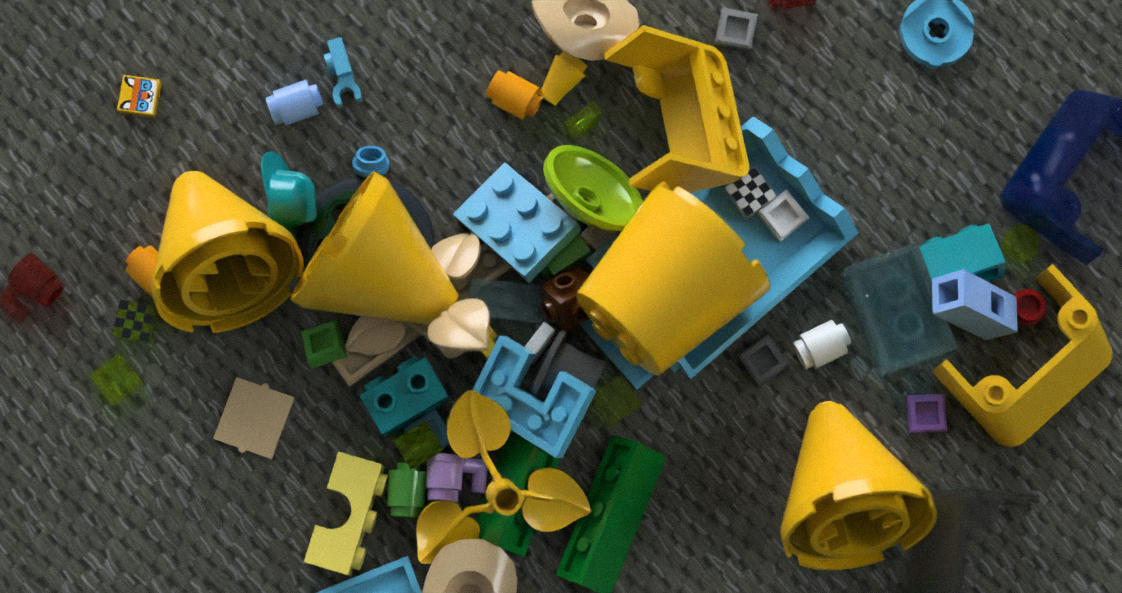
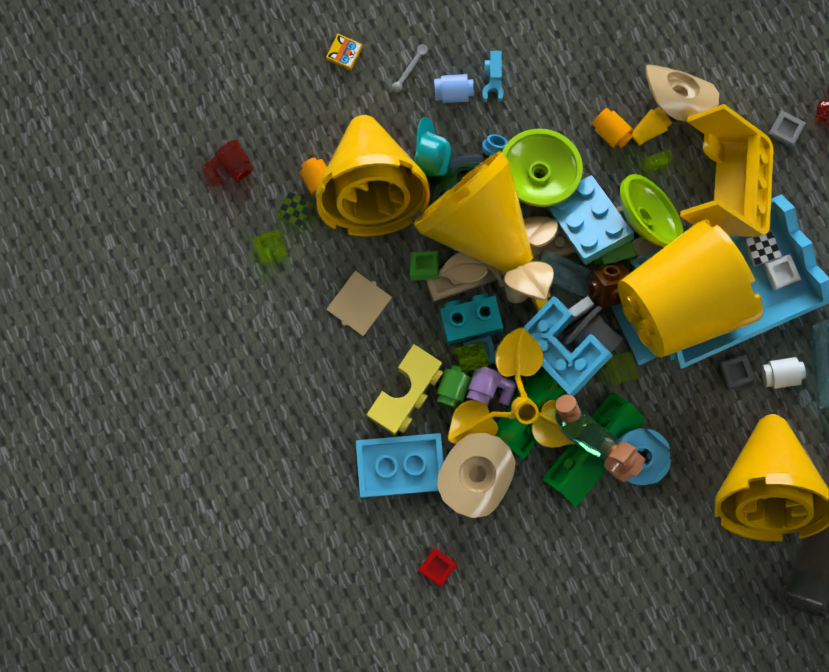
camera: 20 degrees right, 0 degrees up
none -> light grey hinge [392,44,428,93]
none -> lime dish [502,129,583,207]
none -> piece [555,395,646,482]
none -> medium azure plate [616,428,671,485]

